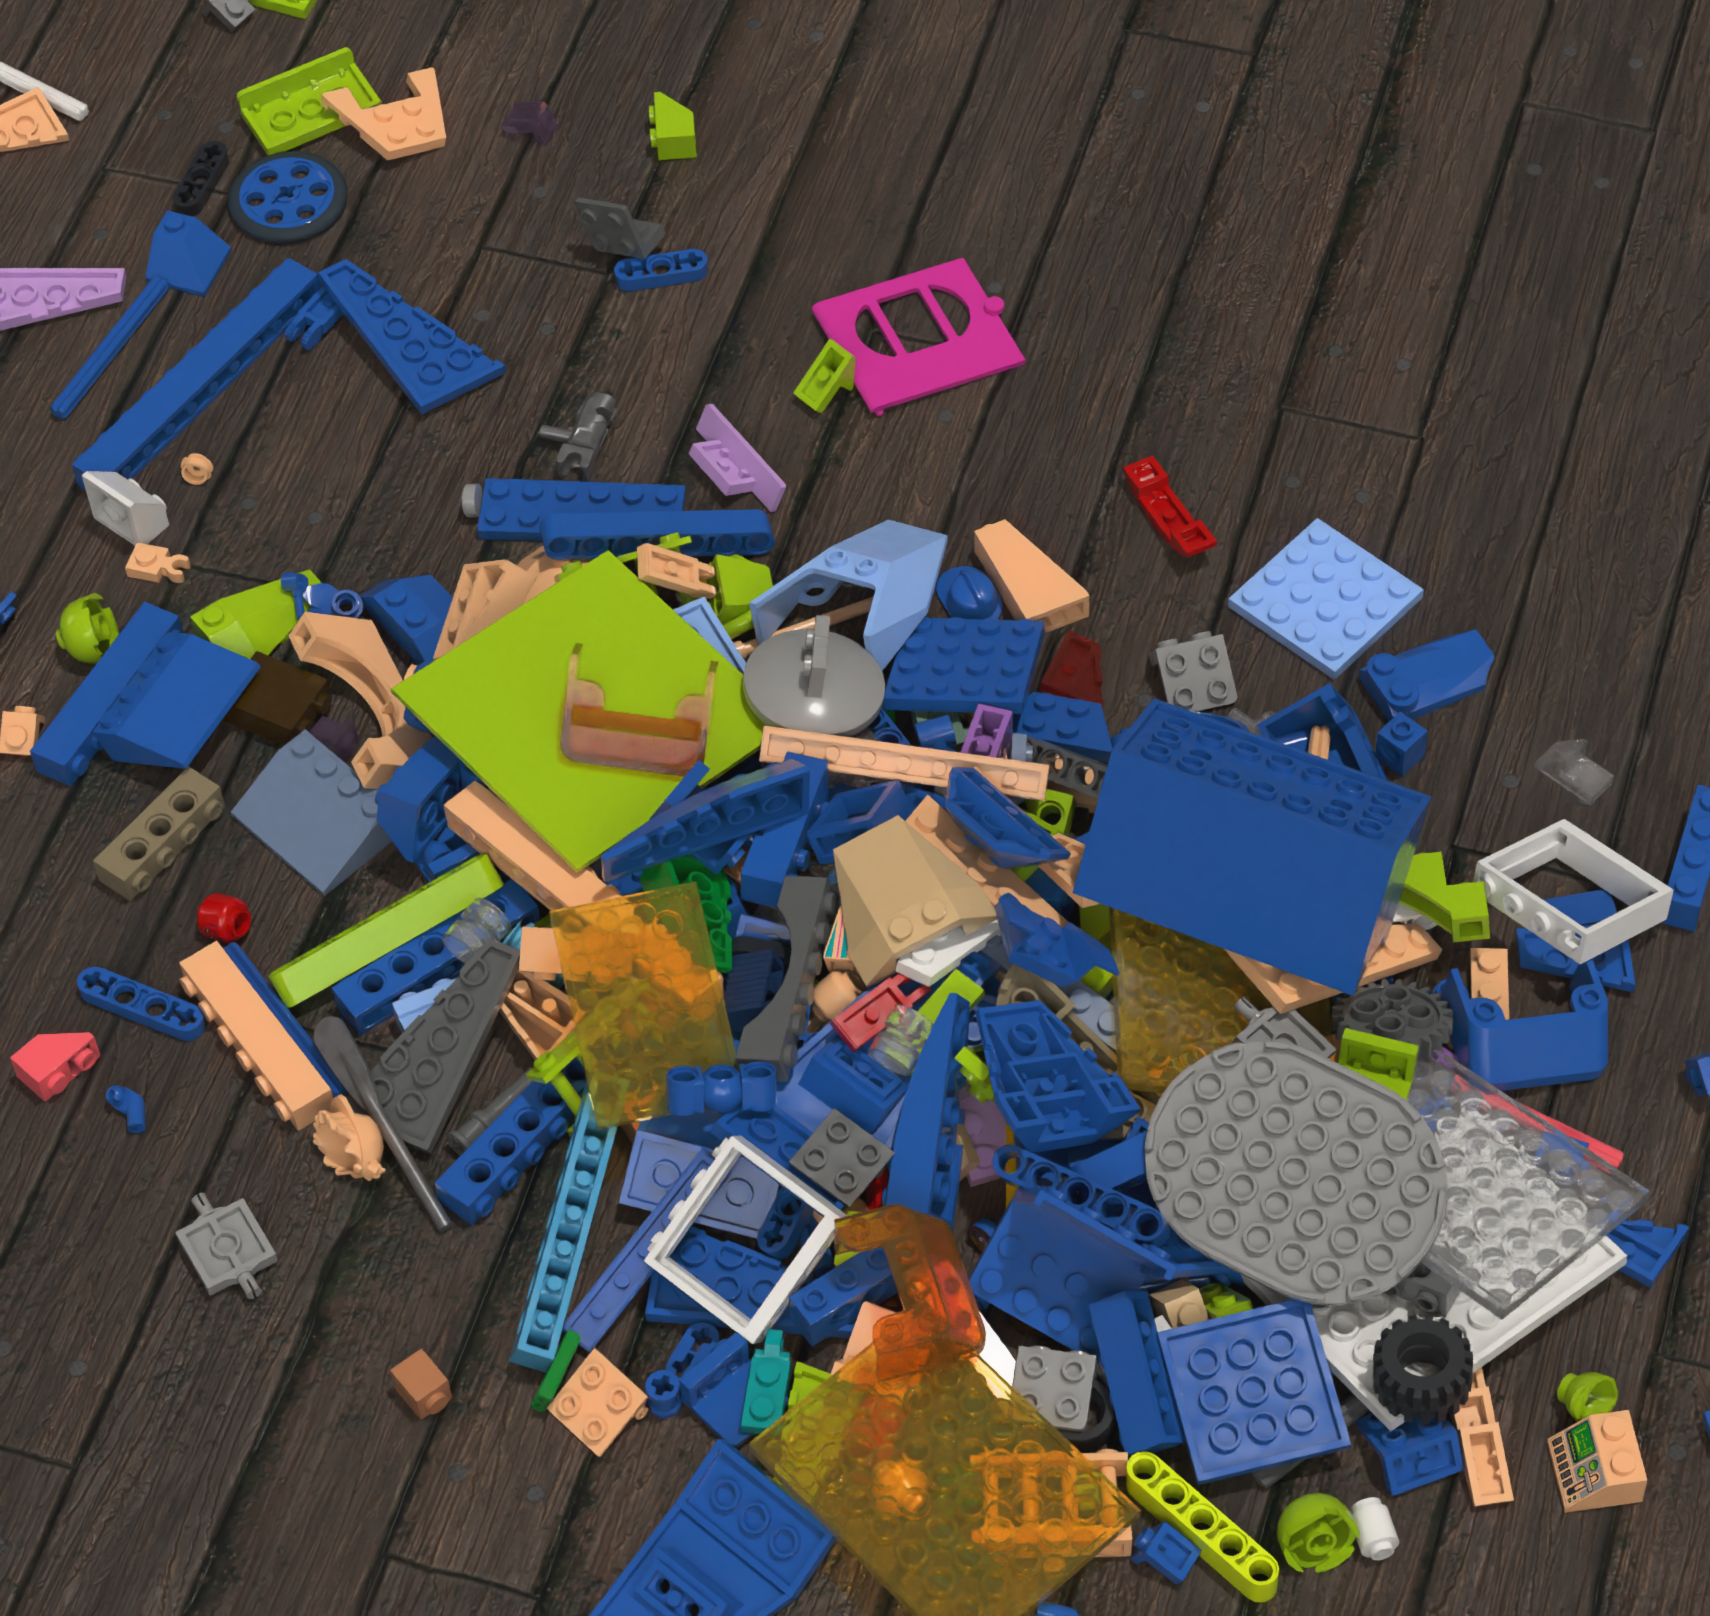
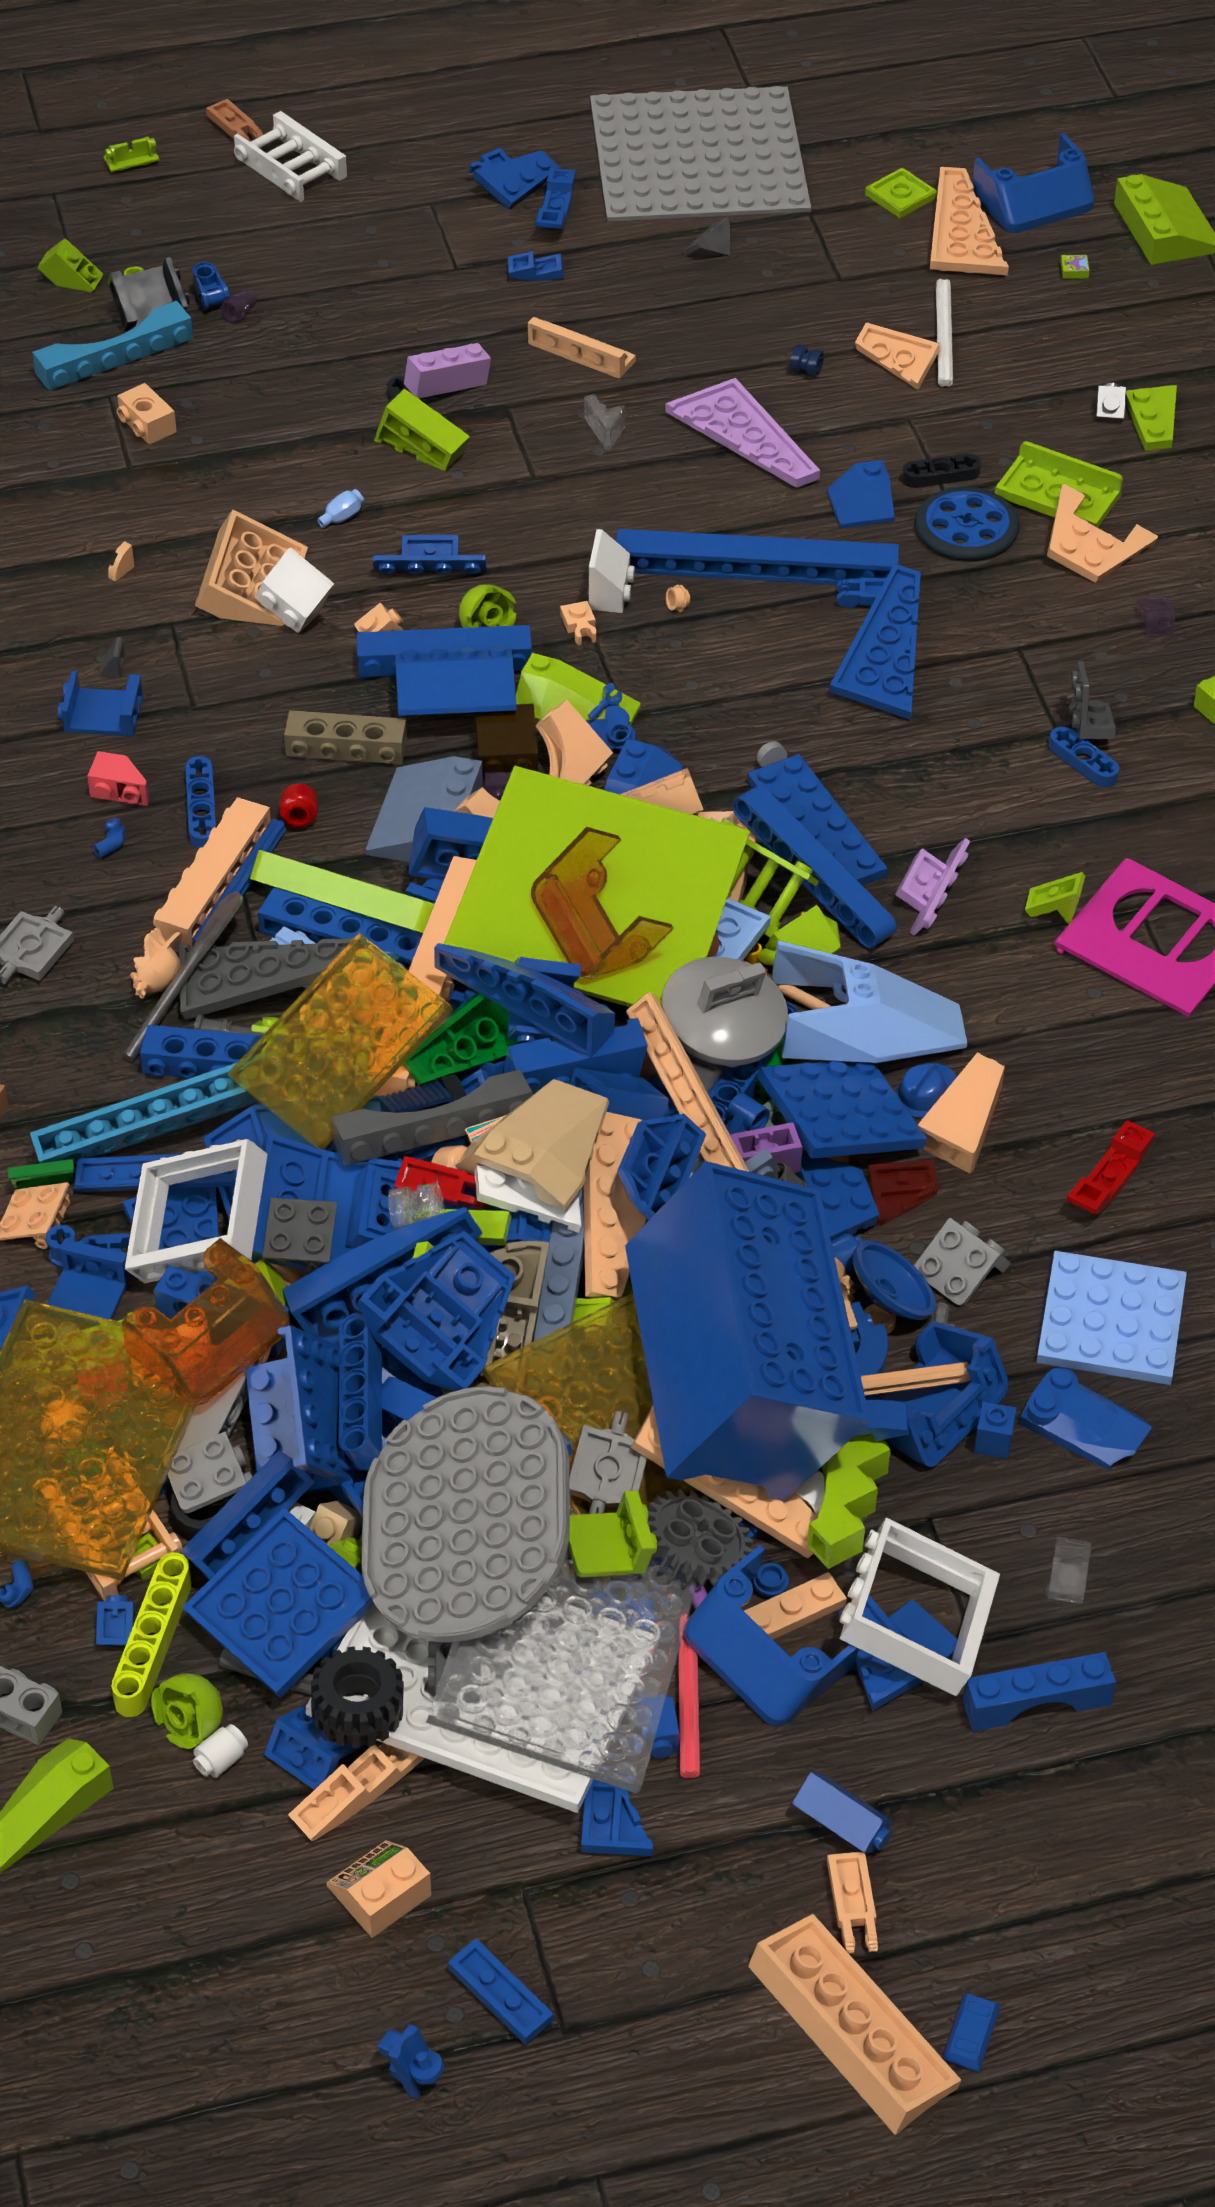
camera: 55 degrees right, 5 degrees down
blue axle [50,276,168,420] -> none
clear wheel [442,898,511,964] -> none
flat silver piece [540,392,617,482] -> none
light nougat hinge [637,543,716,600] -> none
blue piece [666,1061,776,1116] -> none
teal hinge [741,1329,791,1436] -> none
blue piece [994,893,1120,987] -> none
lime piece [1557,1372,1618,1422] -> none

